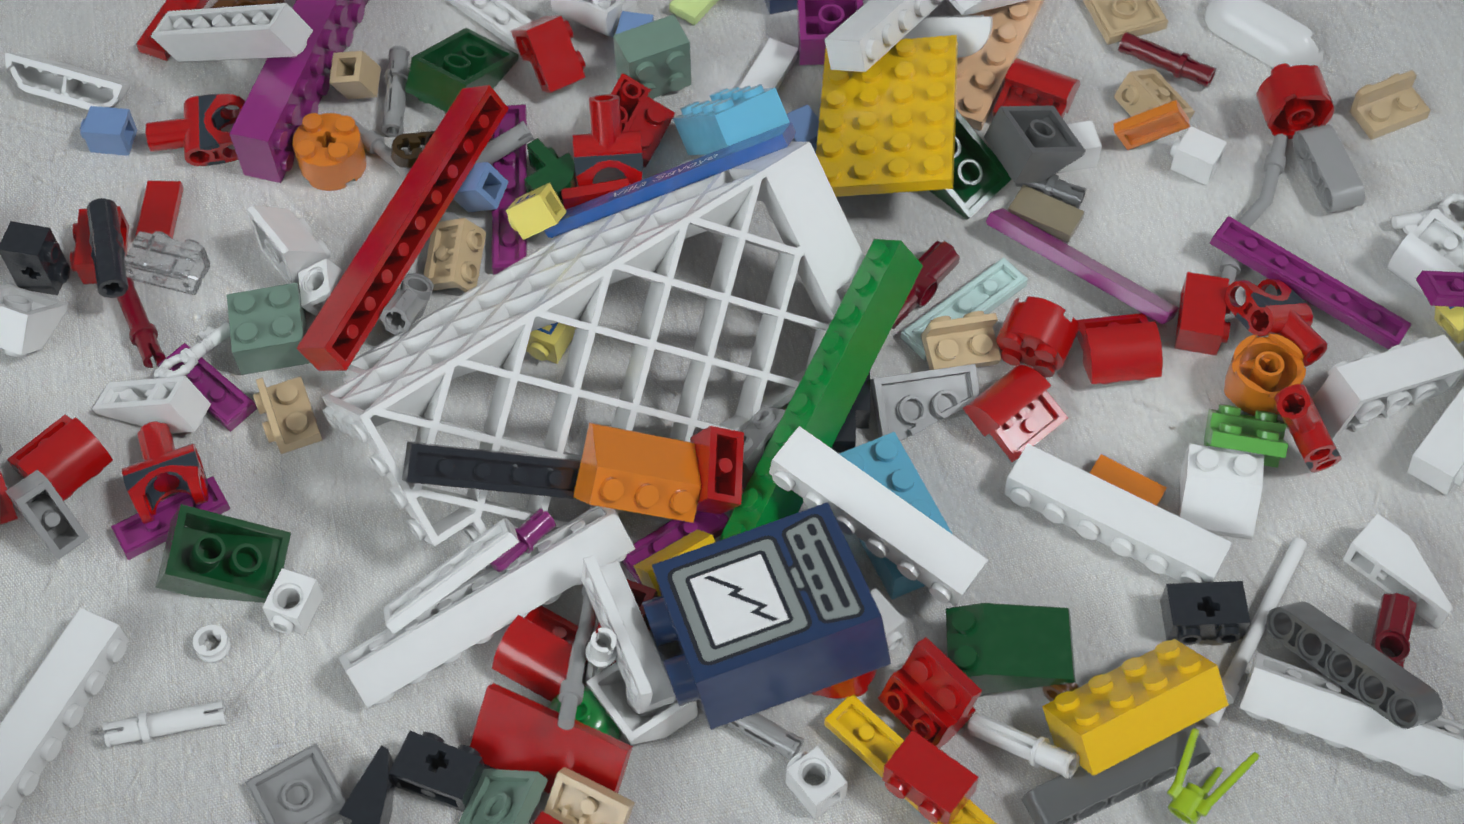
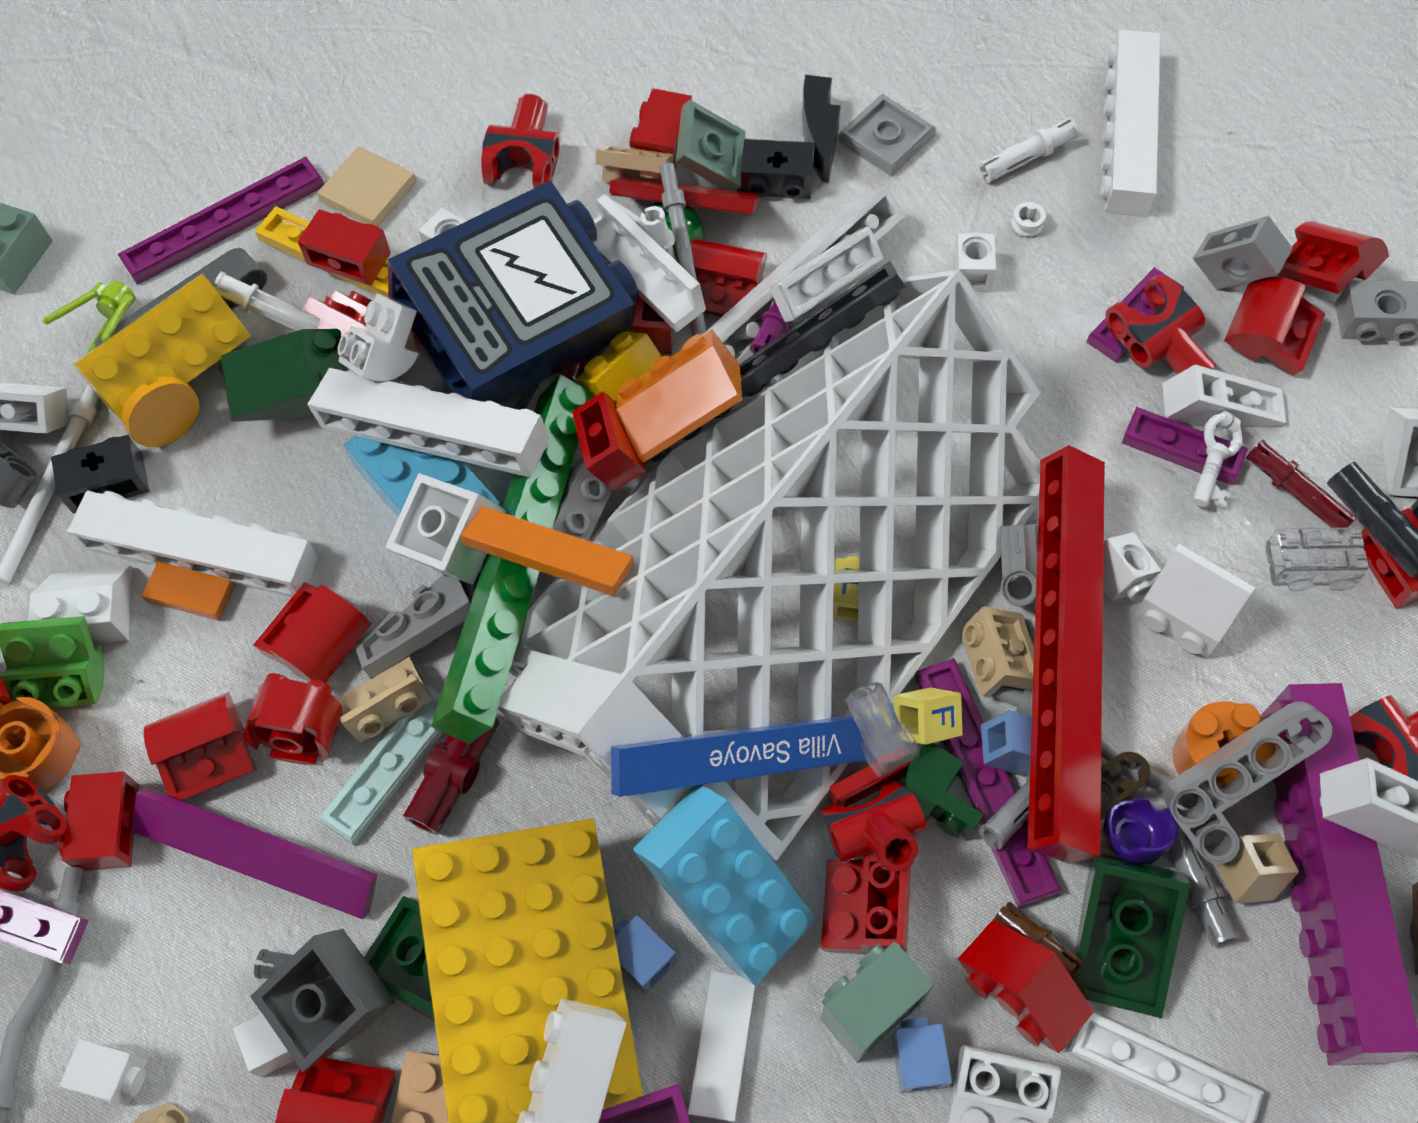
camera: 165 degrees right, 5 degrees up
red tile [136,180,184,243] -> none
dark green slope [155,504,291,603] -> none
sand green brick [227,282,310,375] -> none
tan bracket [253,376,323,454] -> none
dark tan tile [1008,185,1085,243] -> none
orange tile [1113,100,1190,150] -> none
none -> light orange tile [122,376,199,447]
none -> white brick [338,293,419,381]
none -> white slope [385,473,506,585]
none -> orange tile [461,506,634,597]
none -> clear piece [845,682,919,777]
none -> reddish brown pin [994,902,1084,979]
none -> dark purple hair [1103,798,1179,864]
none -> light grey beam [1164,702,1332,864]

